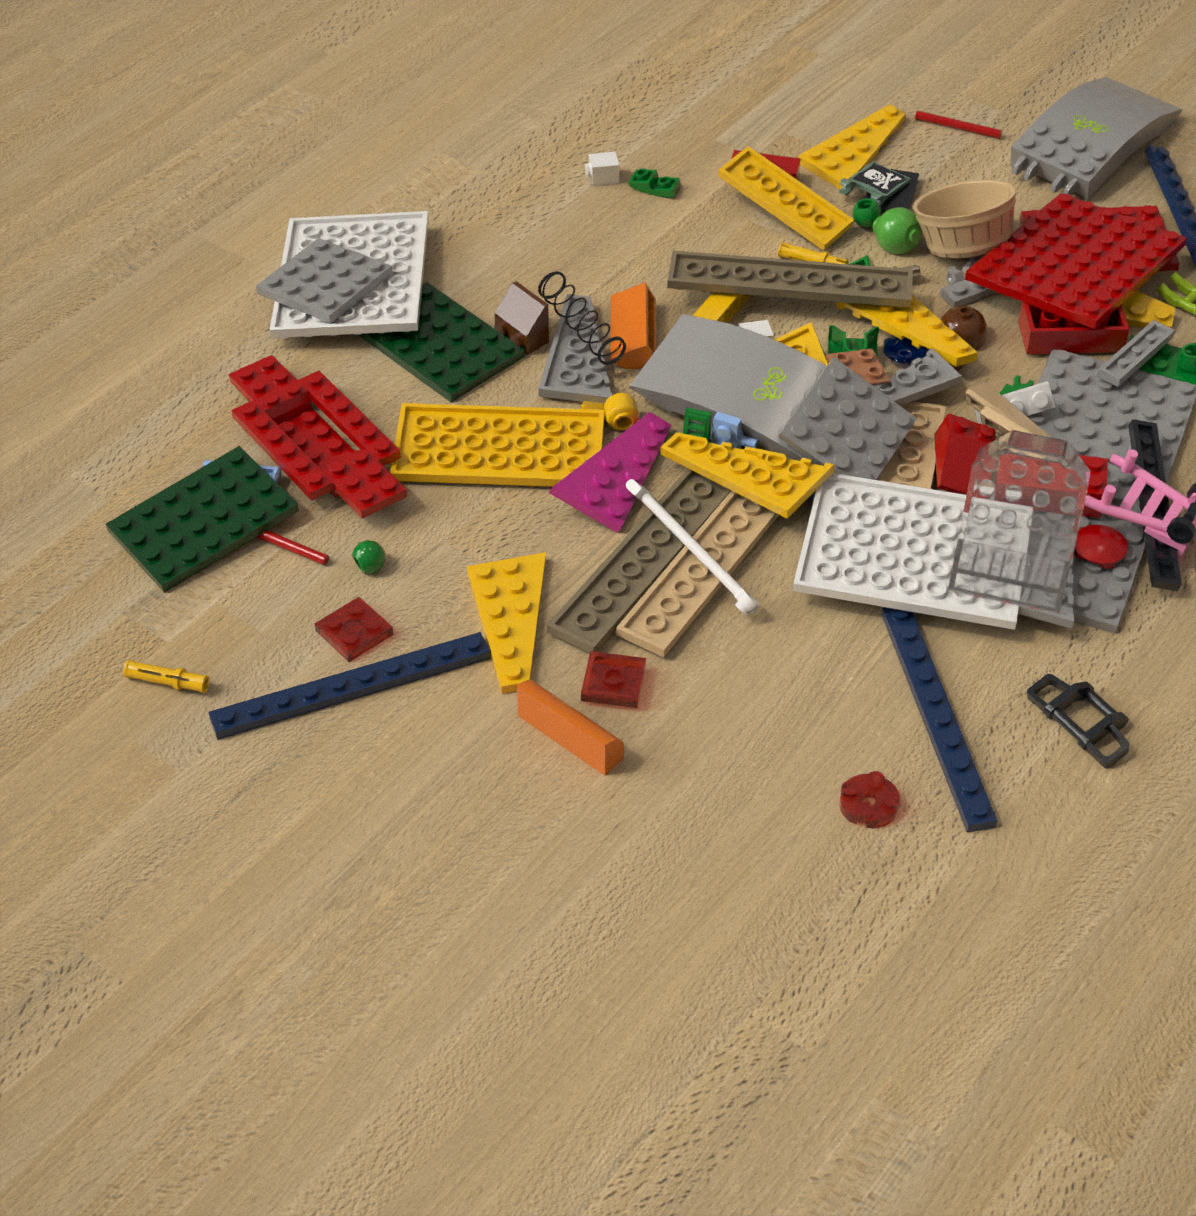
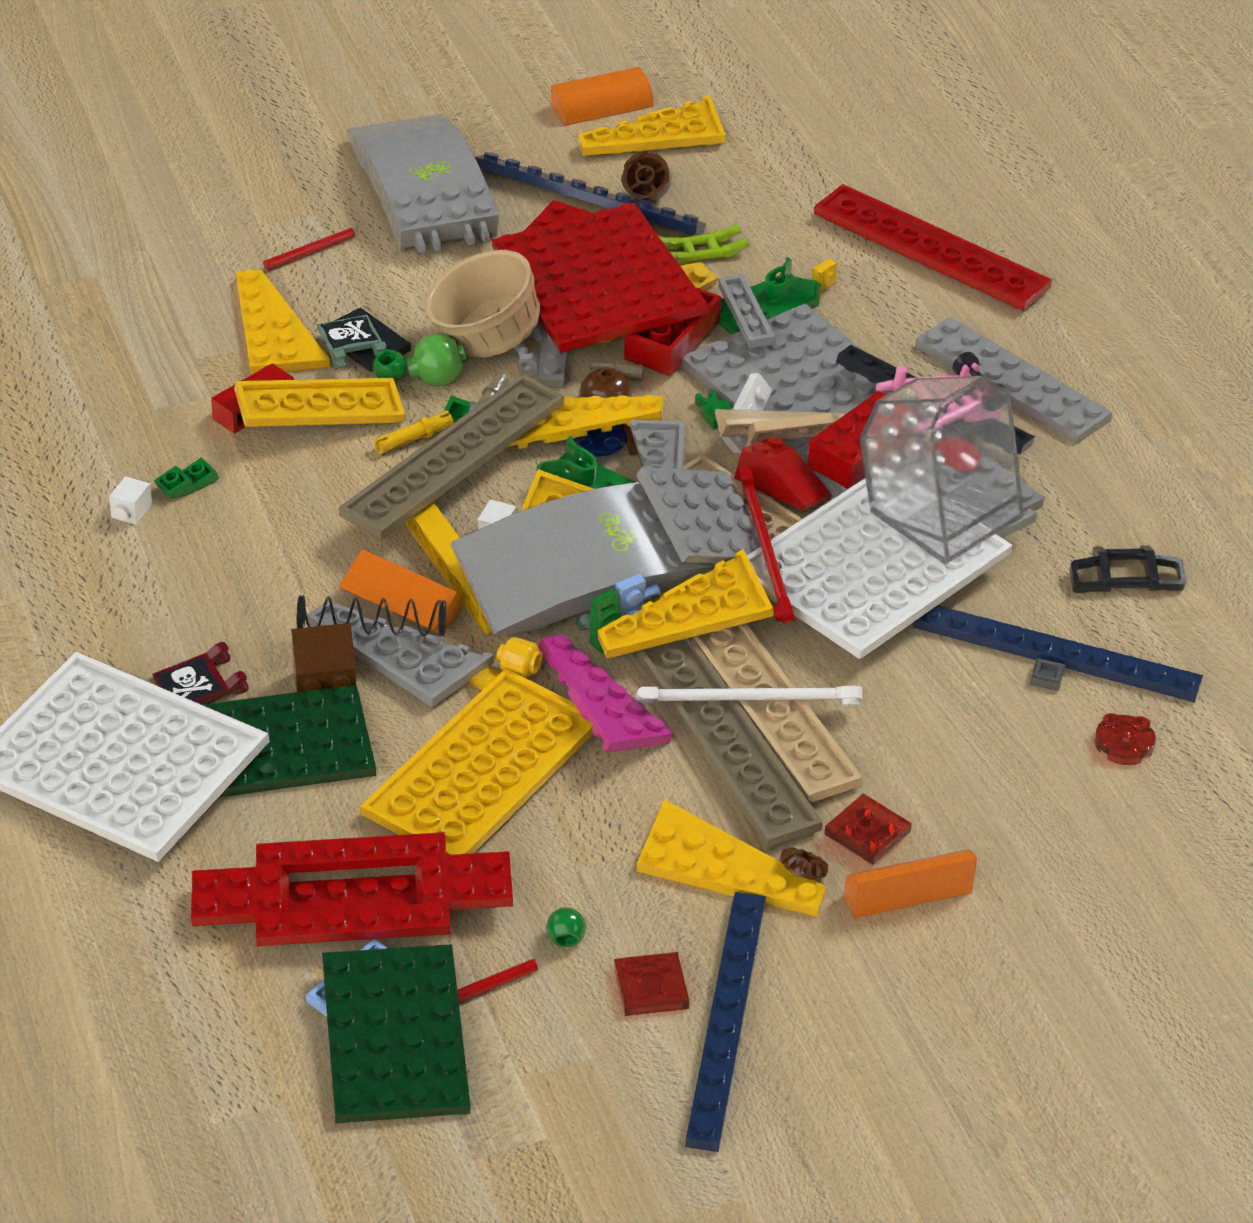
camera: 60 degrees left, 5 degrees down
yellow pin [123,660,210,693] -> none
light grey plate [256,238,393,323] -> none
nougat hinge [825,349,890,385] -> none
none -> flag [152,642,249,705]
none -> dark tan axle [590,360,643,382]
none -> red hinge [740,467,794,624]
none -> reddish brown gear [779,847,828,879]
none -> dark grey tile [1030,658,1066,691]

